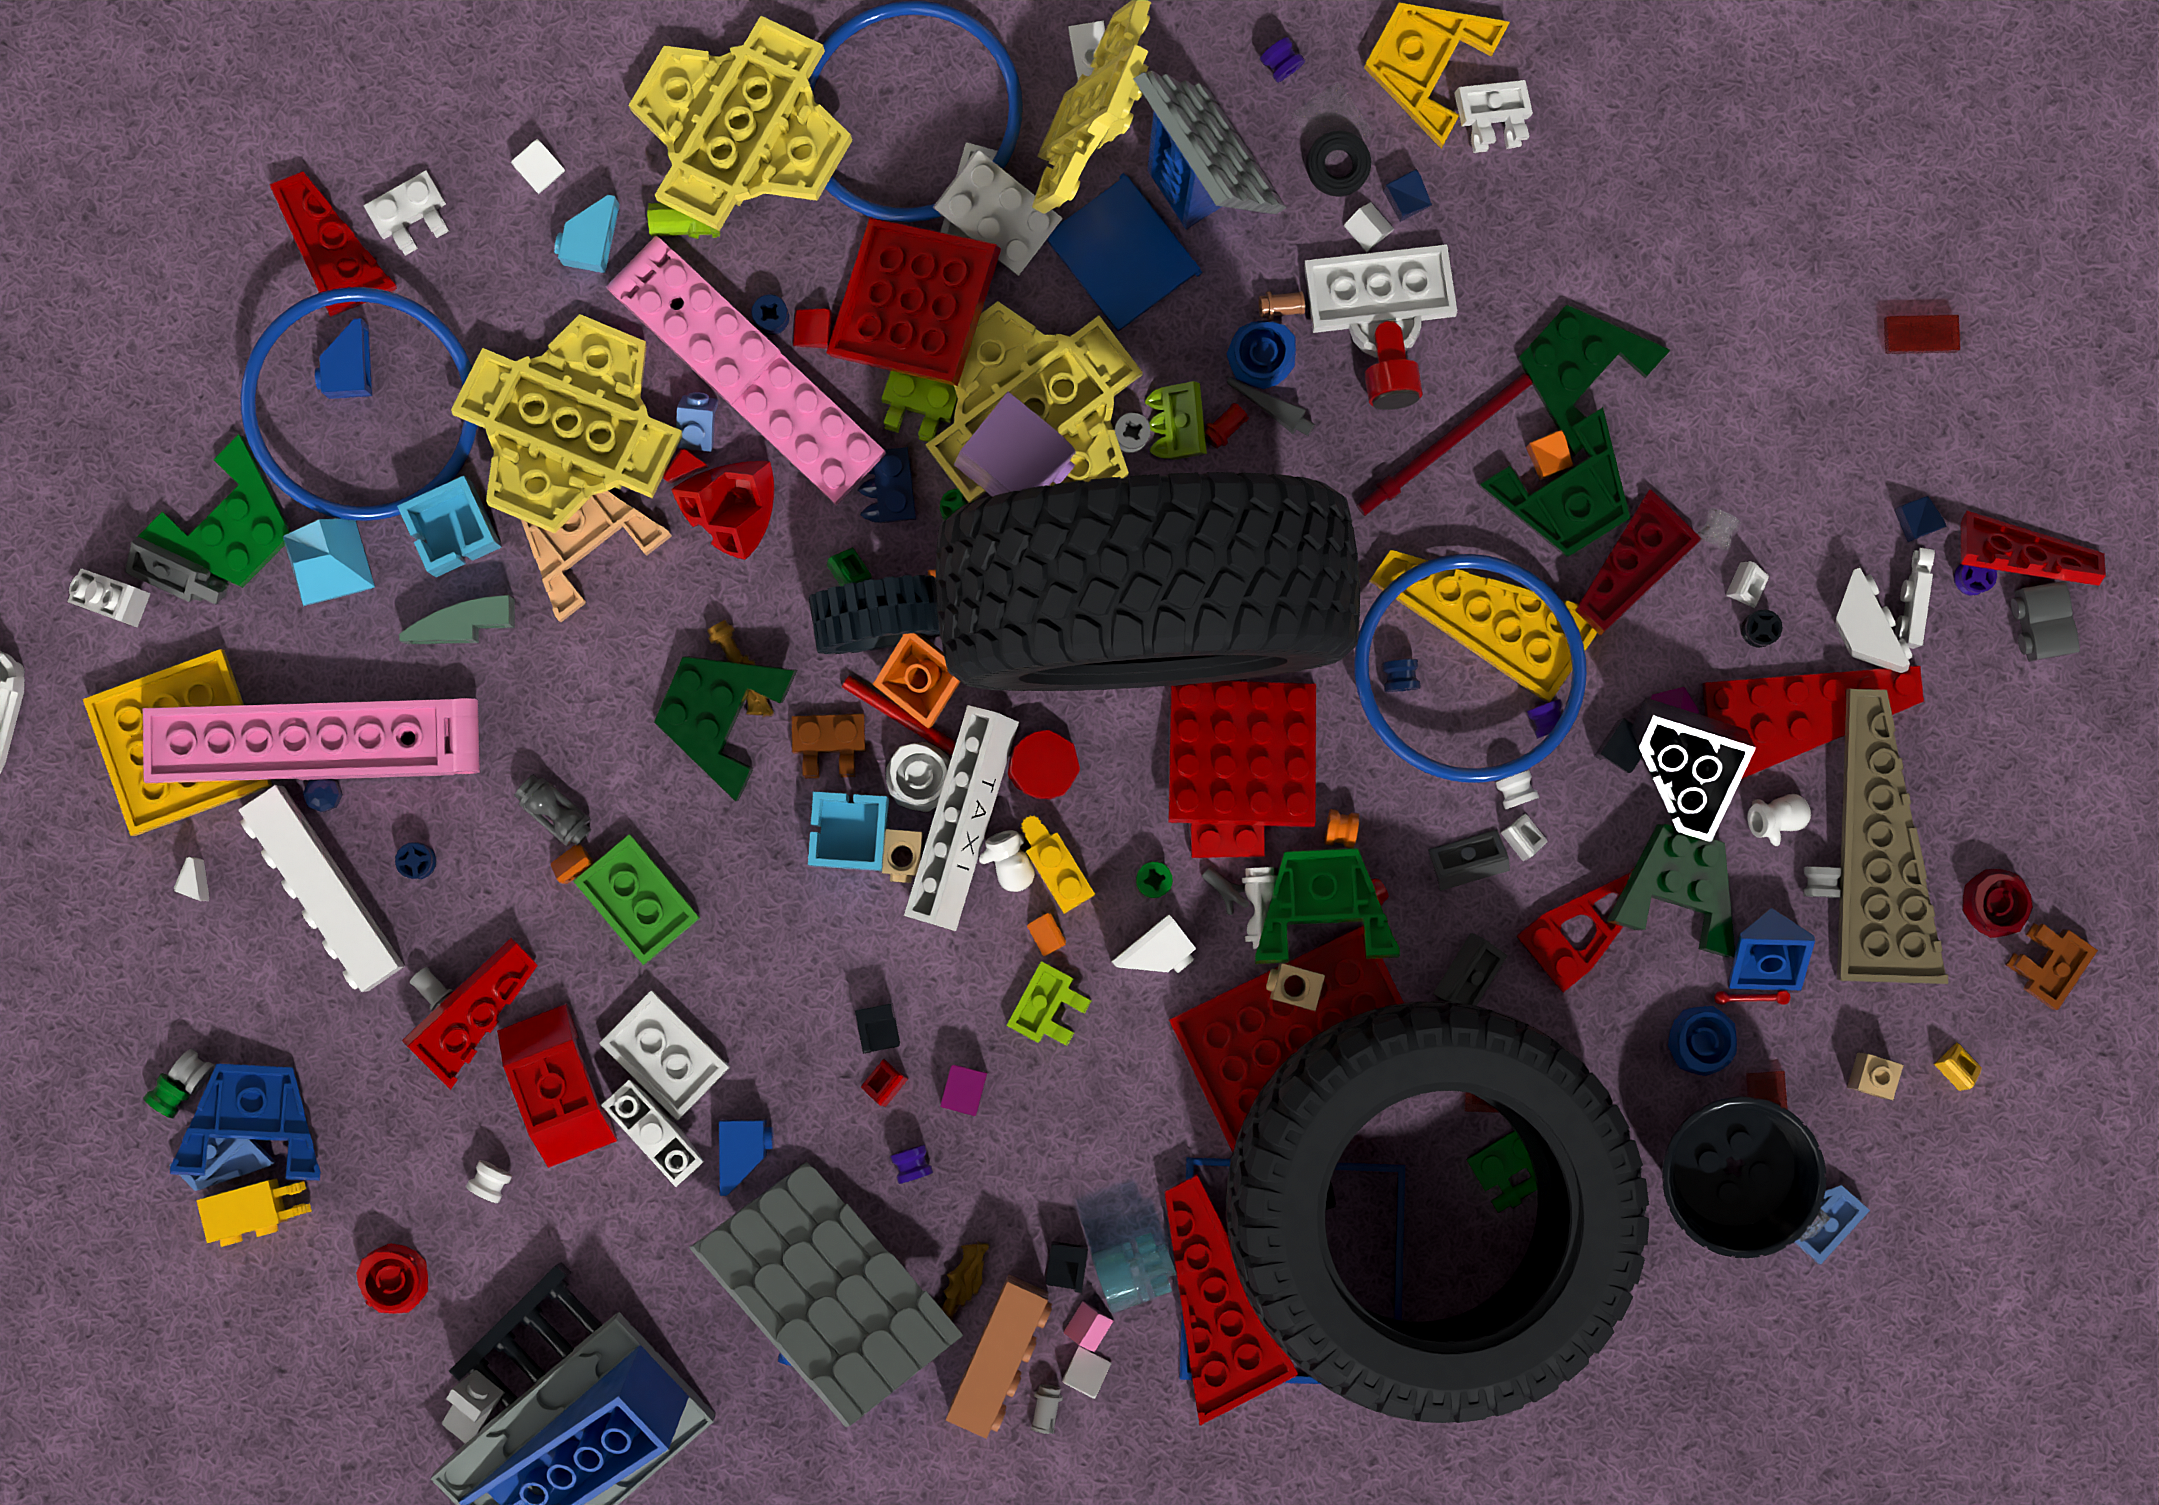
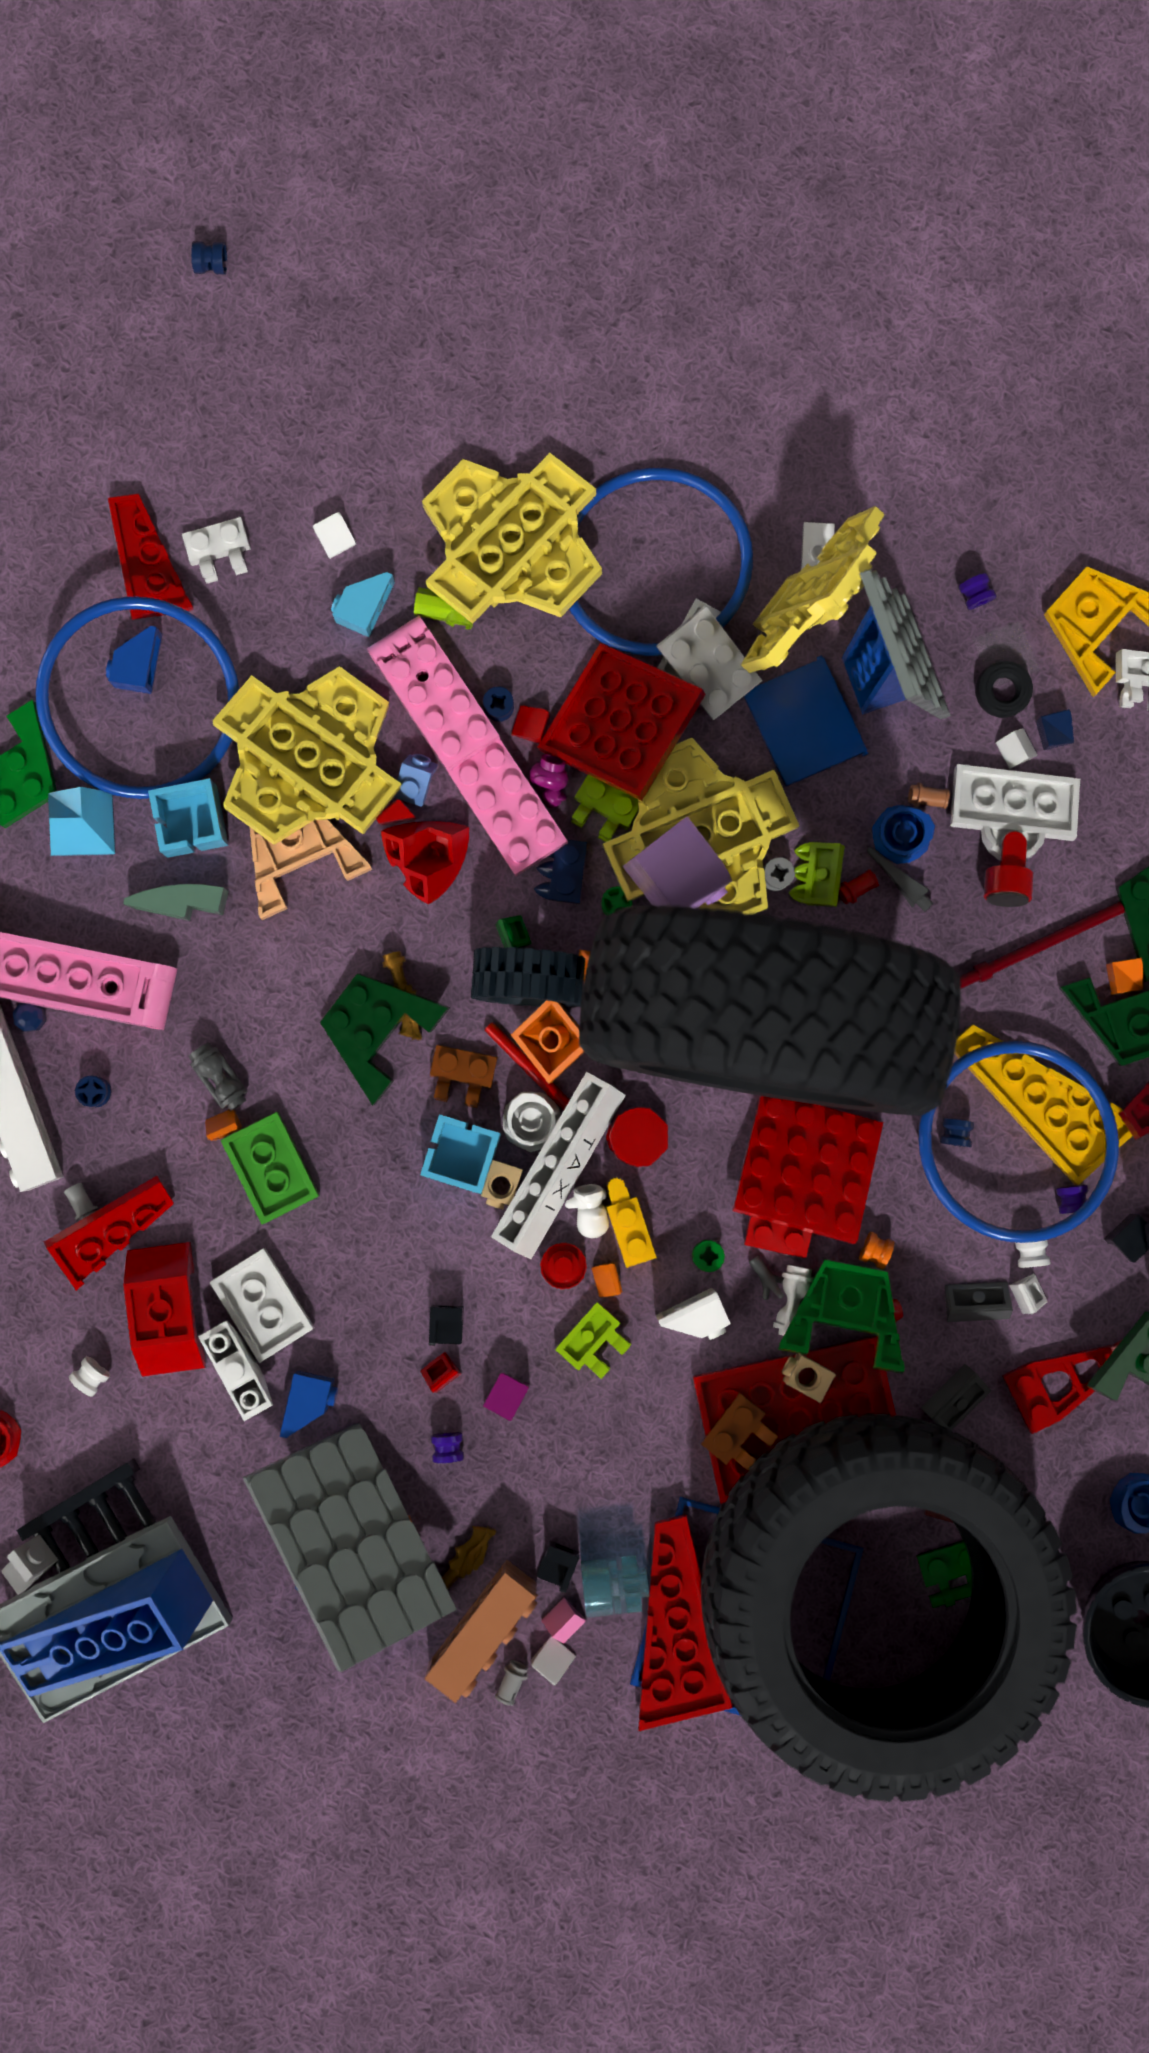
camera: 15 degrees right, 0 degrees up
none -> magenta animal [529,754,569,808]
none -> red plate [540,1242,587,1289]
none -> dark orange plate [701,1393,778,1471]

